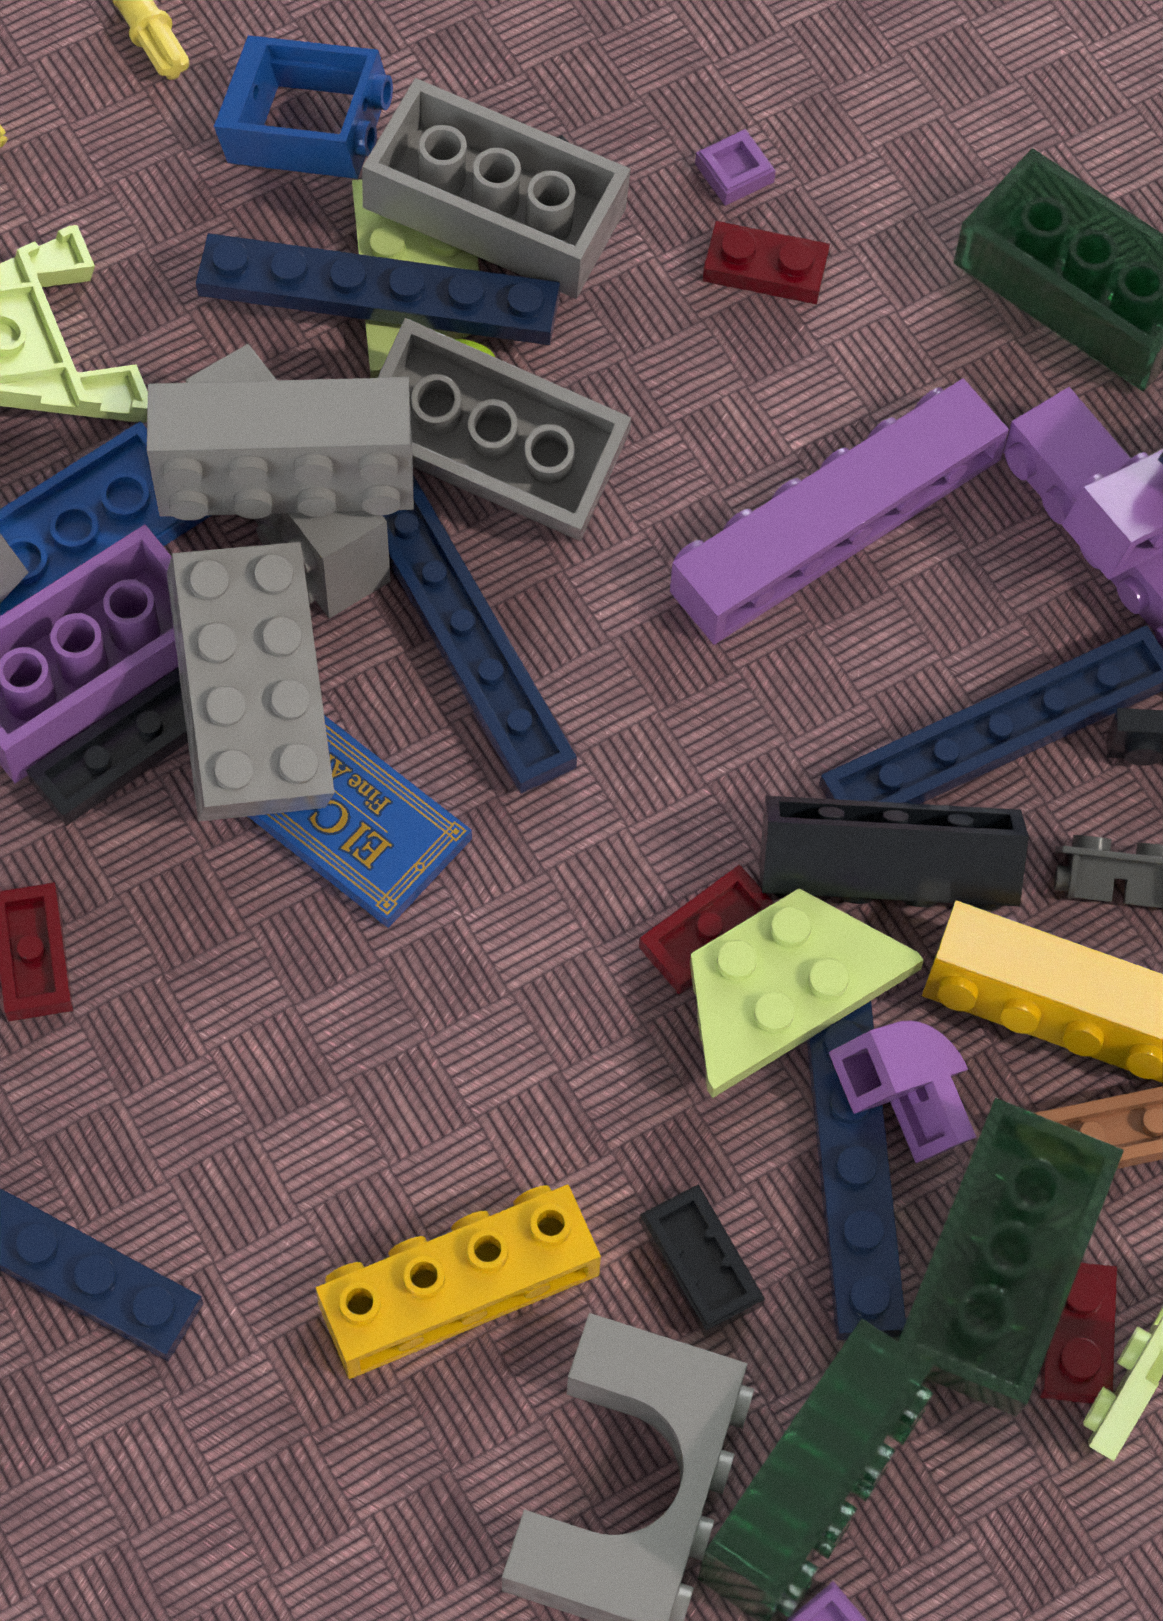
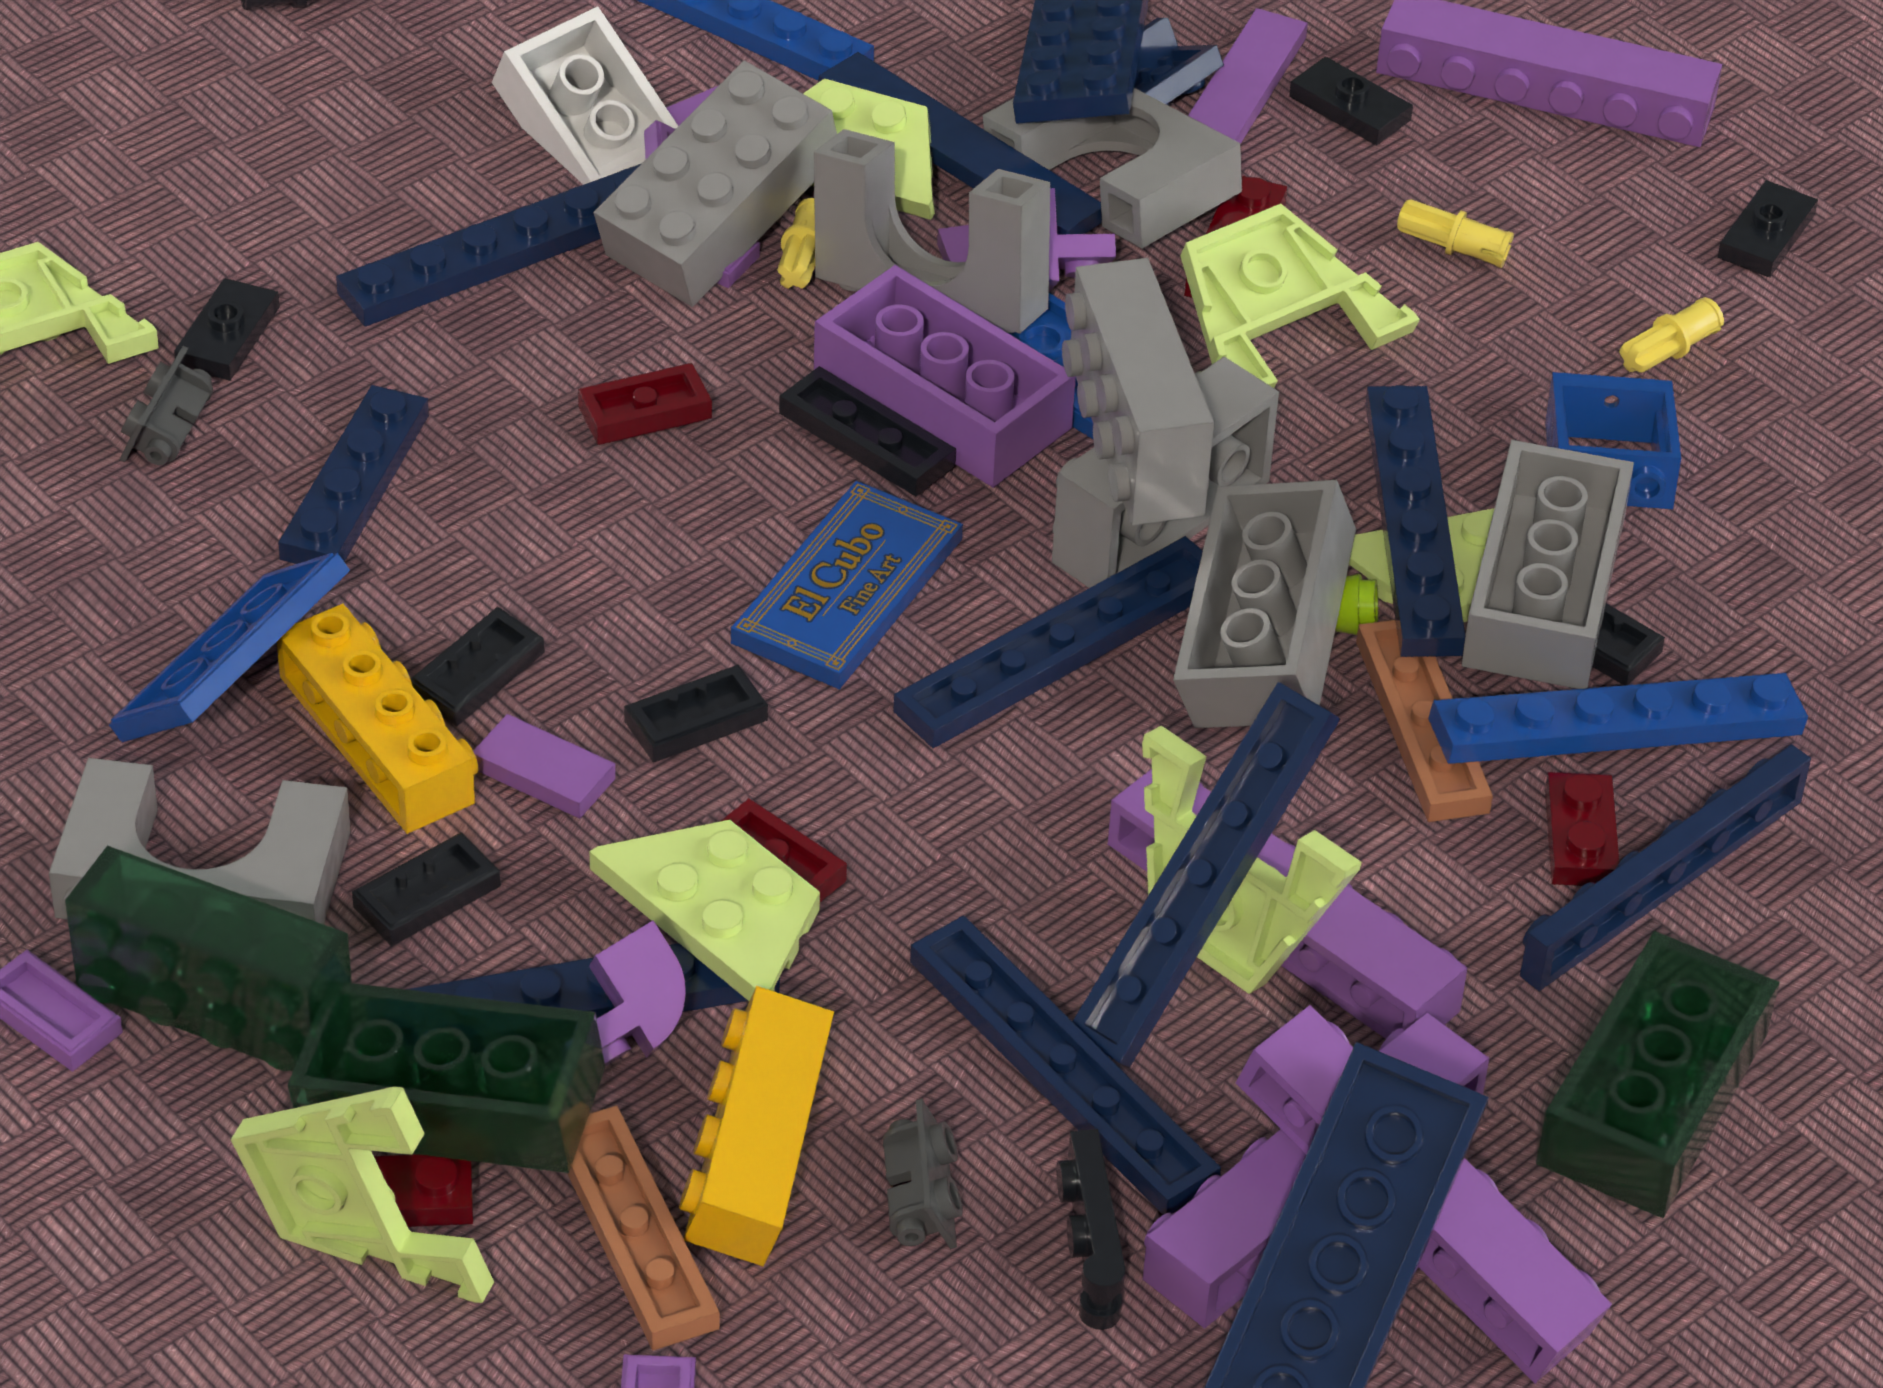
camera: 80 degrees right, 20 degrees down
light grey brick [167,542,334,822] -> none
medium lavender tile [695,129,776,206] -> none
black brick [759,795,1029,911] -> none
none -> blue tile [109,553,350,742]
none -> black plate [411,606,545,727]
none -> medium lavender tile [473,714,615,819]
none -> black plate [624,665,768,763]
none -> dark blue plate [1072,682,1341,1068]
none -> yellowish green wing [1142,726,1362,994]
none -> nougat plate [1356,620,1493,822]
none -> blue plate [1428,673,1808,764]
none -> dark blue plate [1520,744,1811,992]

